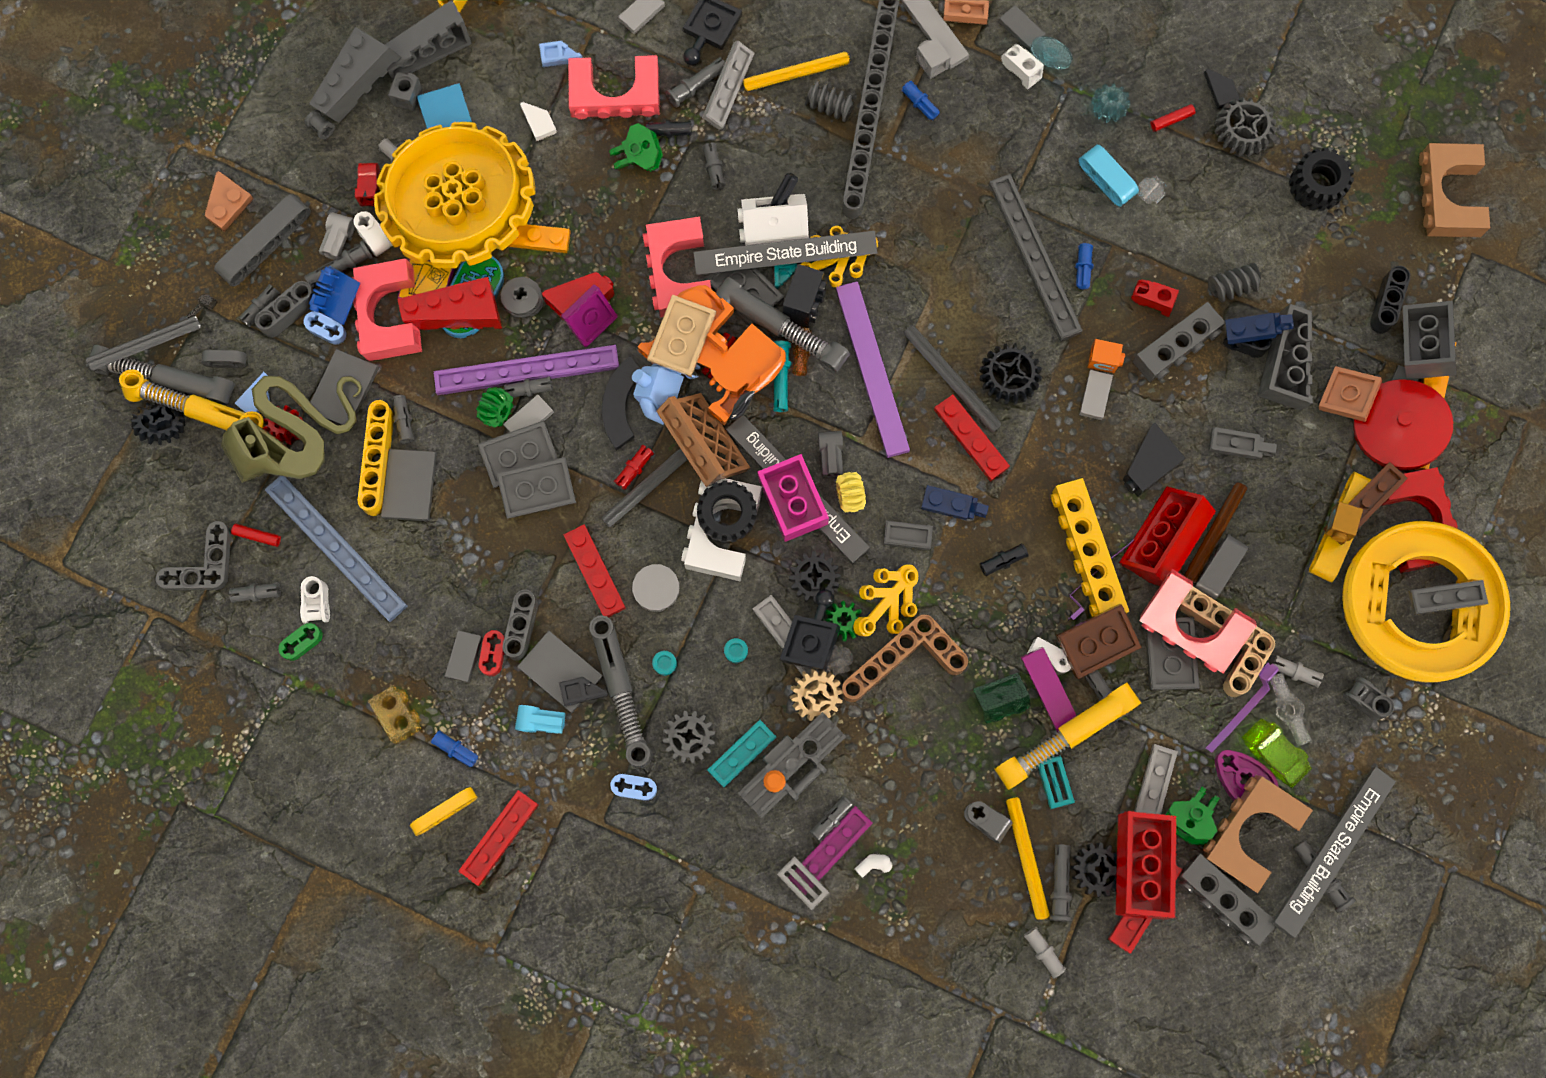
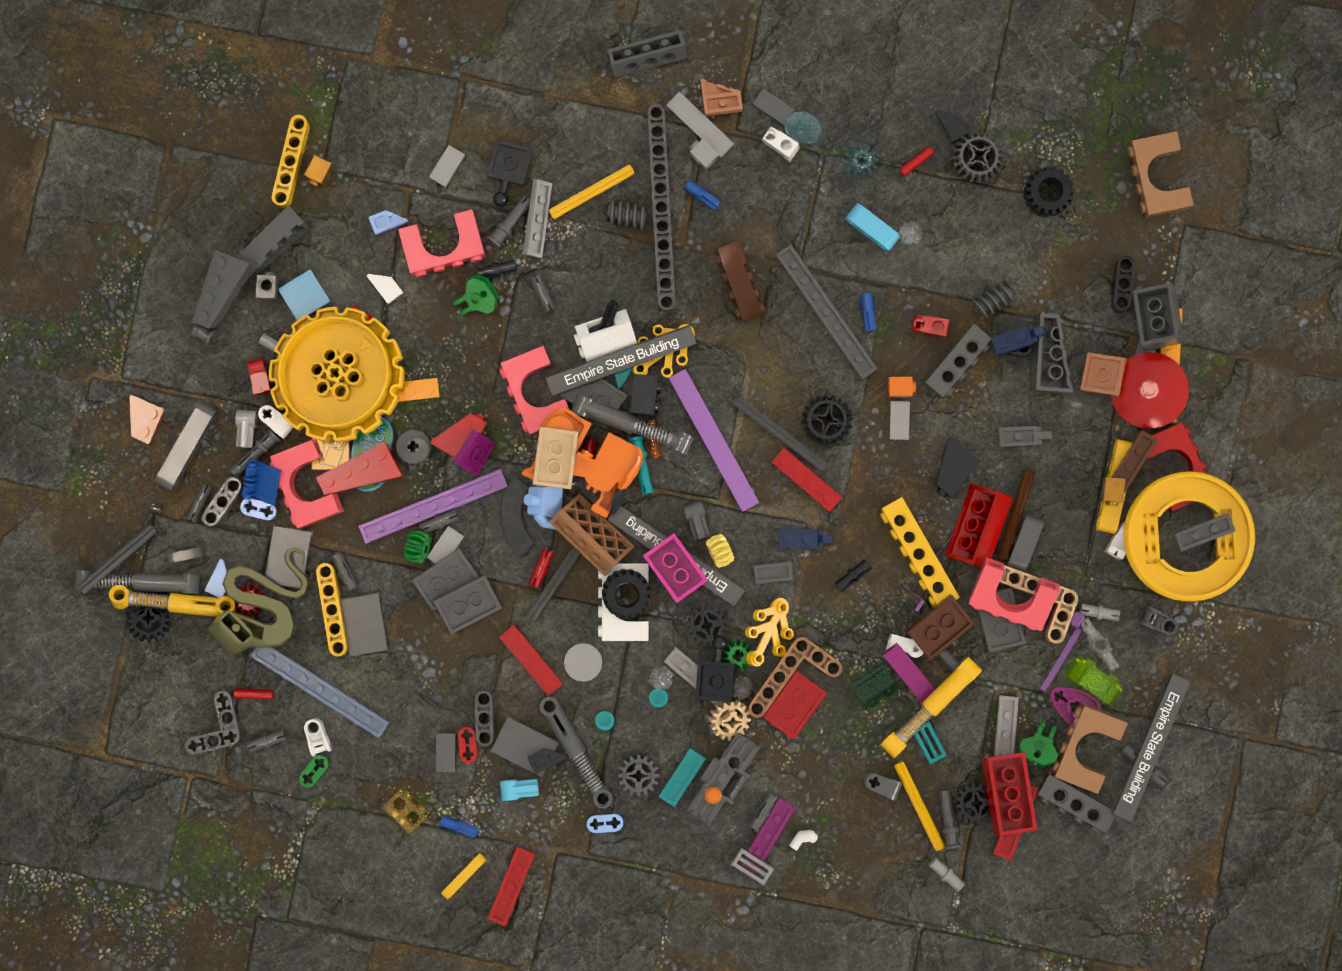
camera: 10 degrees left, 10 degrees up
none -> clear gear [649,666,674,690]
none -> reddish brown wedge [715,241,765,322]
none -> red tile [763,670,827,740]
none -> white leg [1104,521,1126,560]

